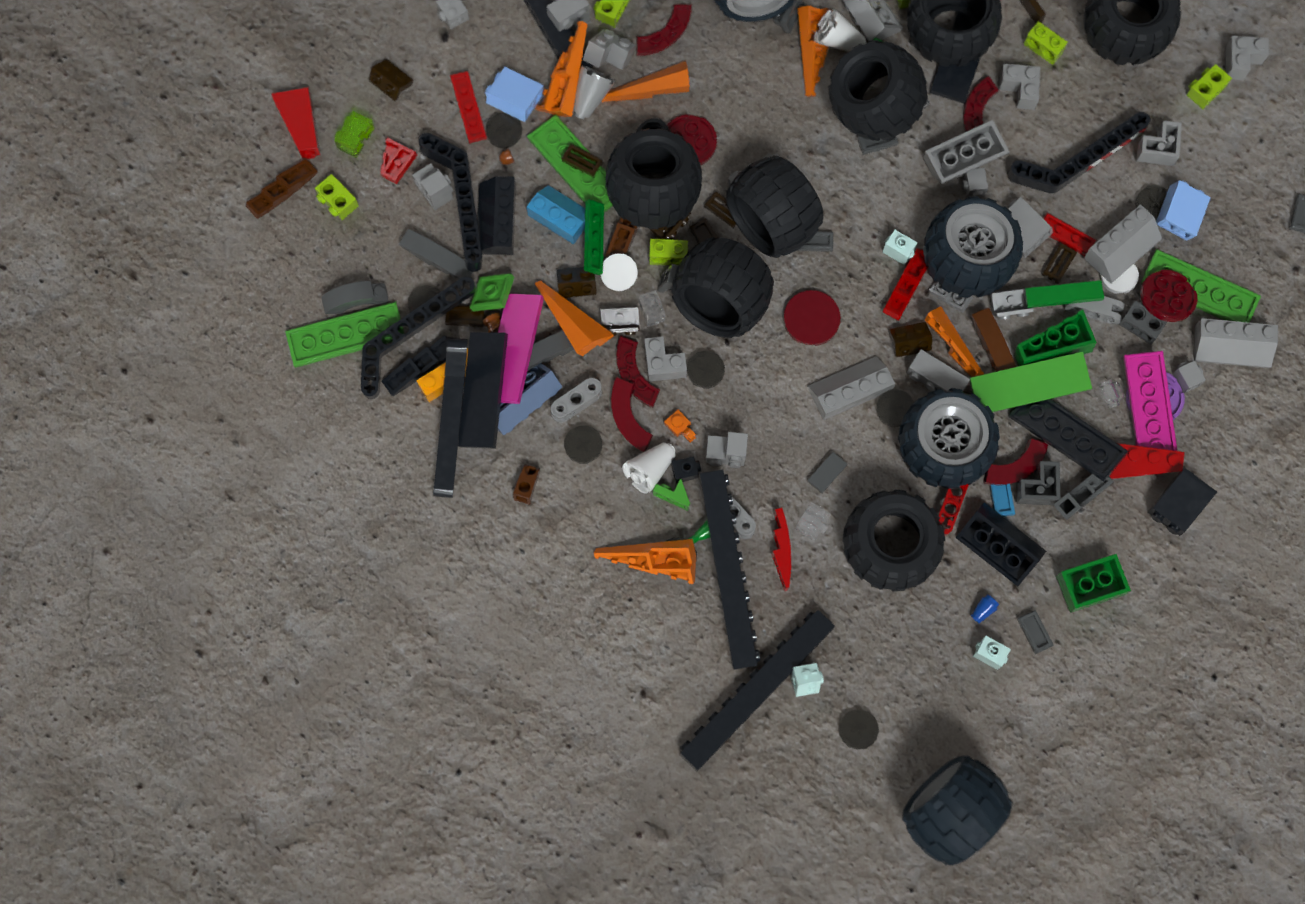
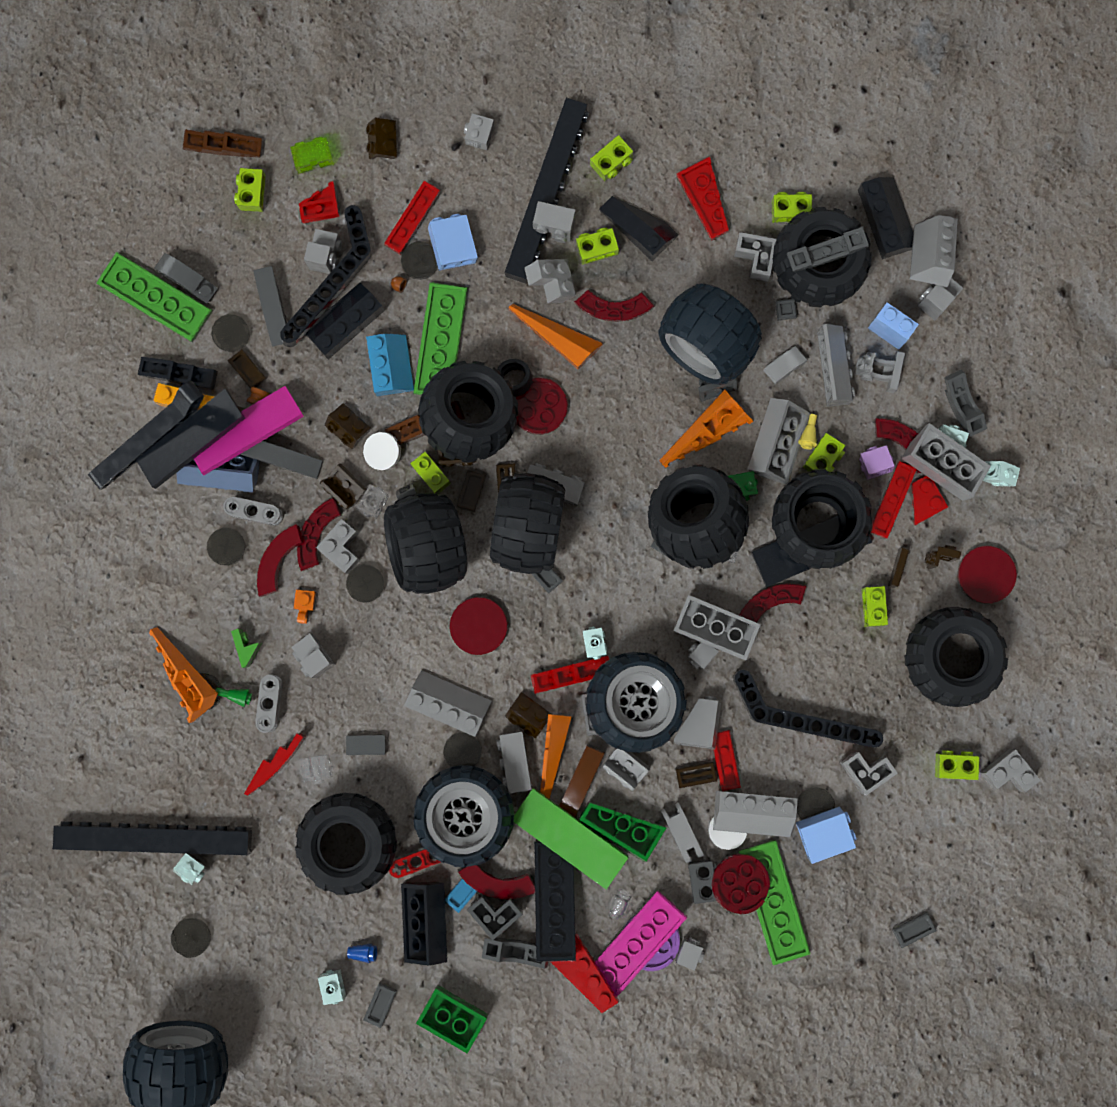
camera: 55 degrees right, 10 degrees up
red slope [271,87,320,159] -> none
black beam [361,277,476,399] -> none
bright green tile [470,273,514,311] -> none
reddish brown leg [513,464,540,505] -> none
orange wedge [535,21,588,117] -> none
orange wedge [535,281,614,356] -> none
dark brown tile [561,144,603,178] -> none
light grey cone [573,65,615,120] -> none
green tile [584,199,604,275] -> none
white cone [622,442,676,494] -> none
black brick [671,456,701,484] -> none
black brick [700,470,760,670] -> none
white cone [814,9,867,52] -> none
light grey brick [999,64,1040,110] -> none
green tile [1024,280,1104,308] -> none
black slope [1148,468,1217,536] -> none
light grey slope [1194,318,1278,368] -> none

